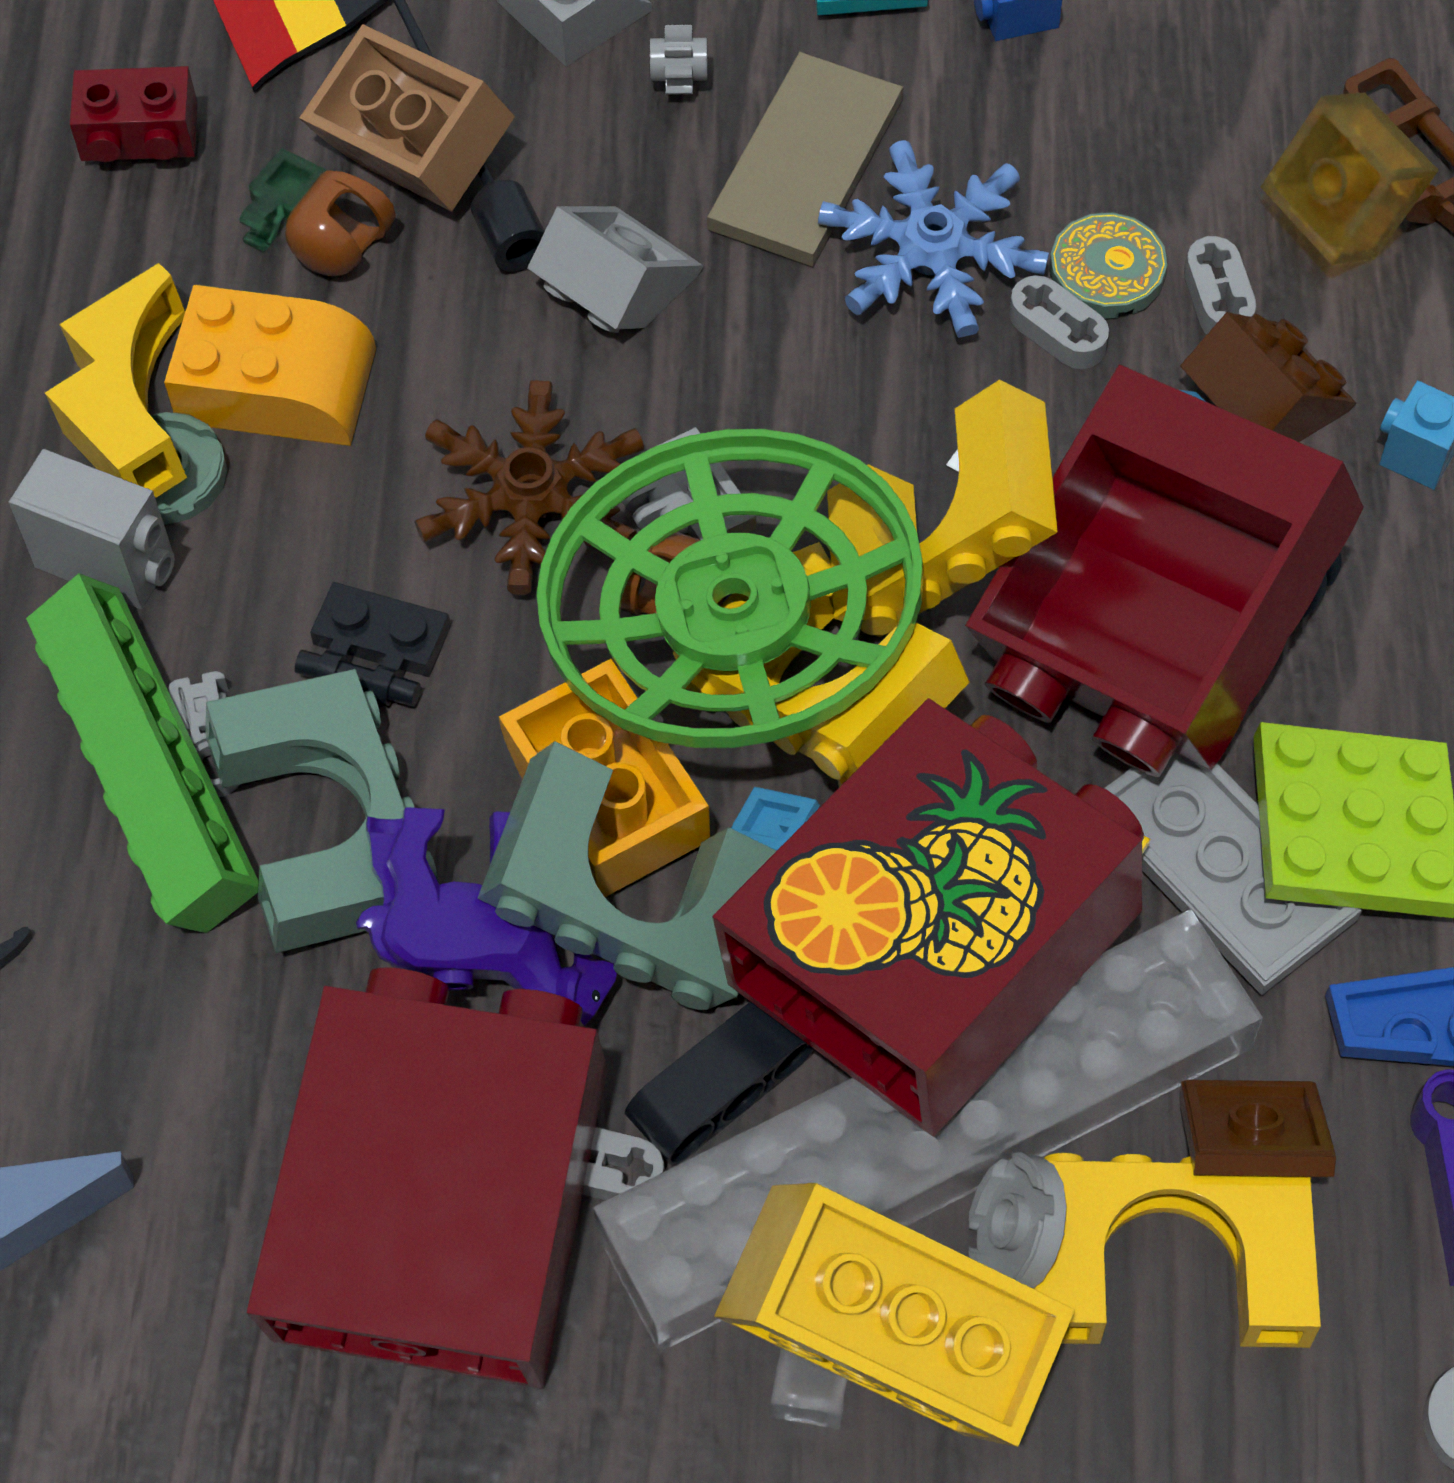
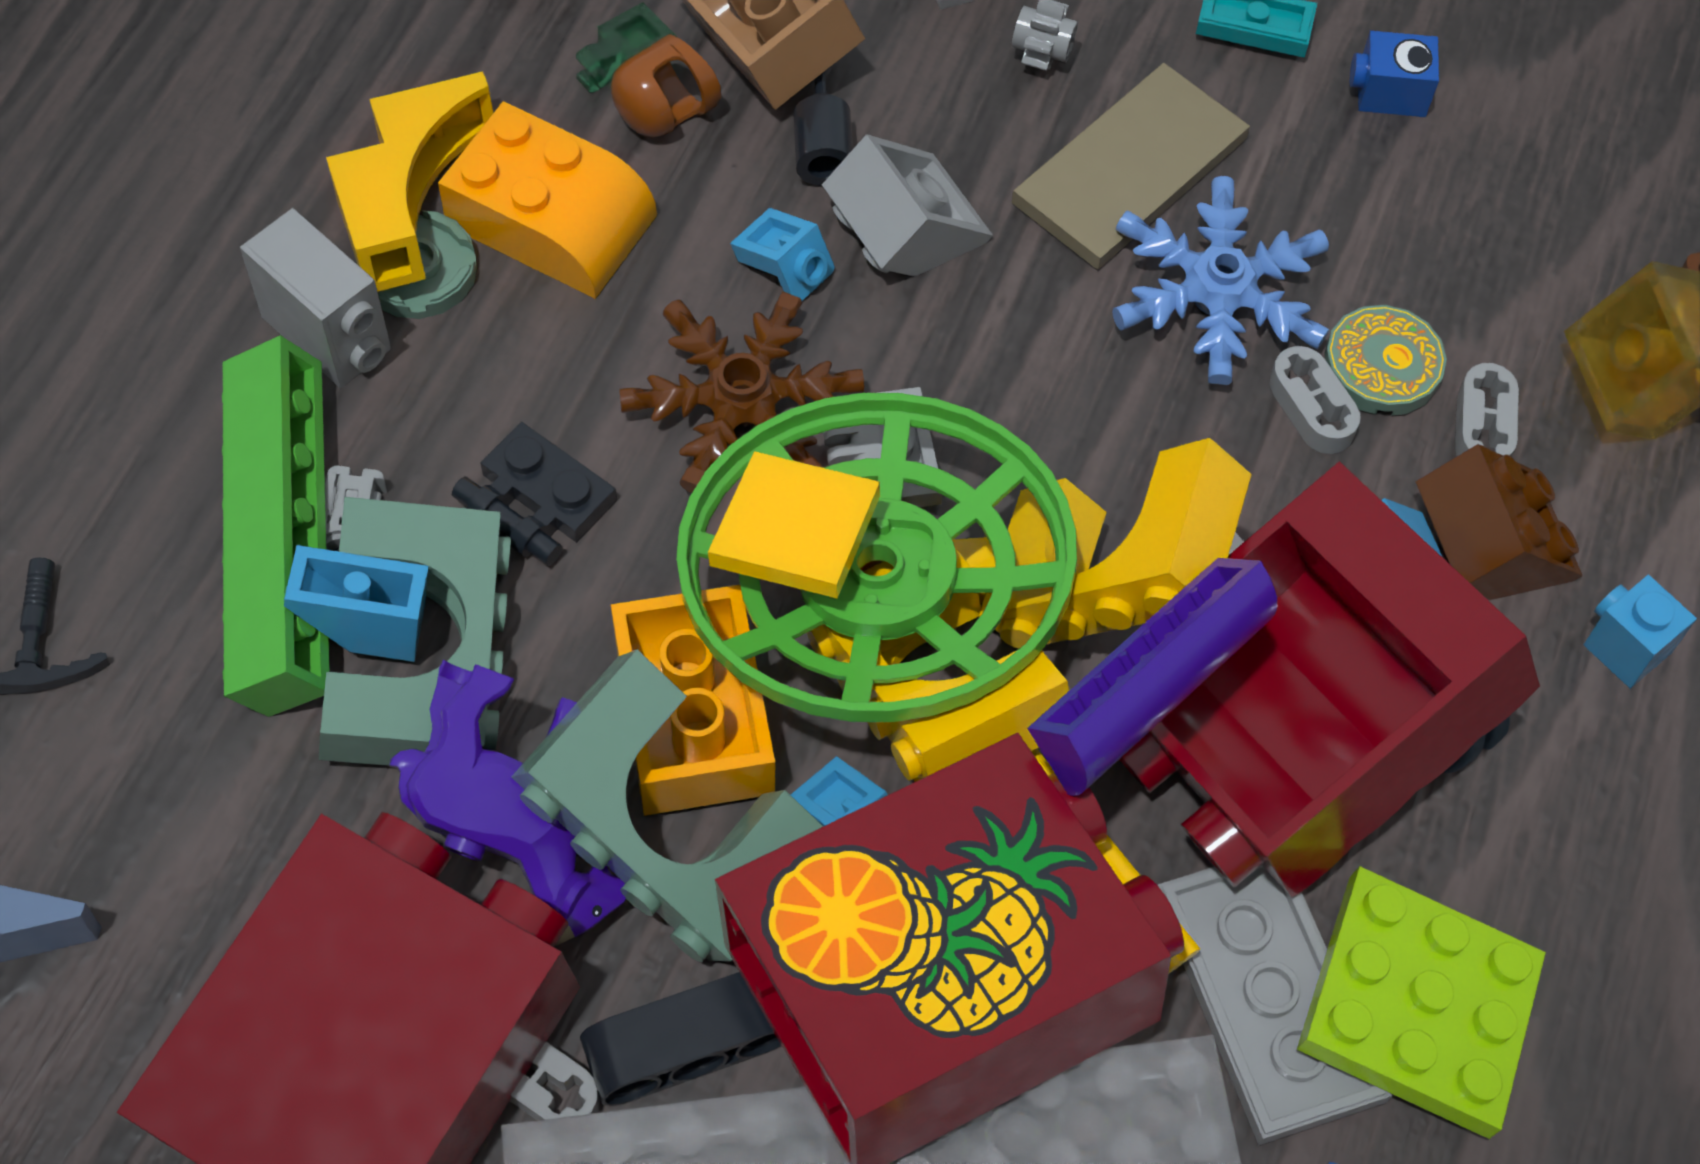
camera: 15 degrees right, 0 degrees up
none -> dark azure slope [284,545,428,662]
none -> yellow tile [708,451,880,599]
none -> dark azure bracket [730,208,835,301]
none -> dark purple brick [1027,558,1277,796]

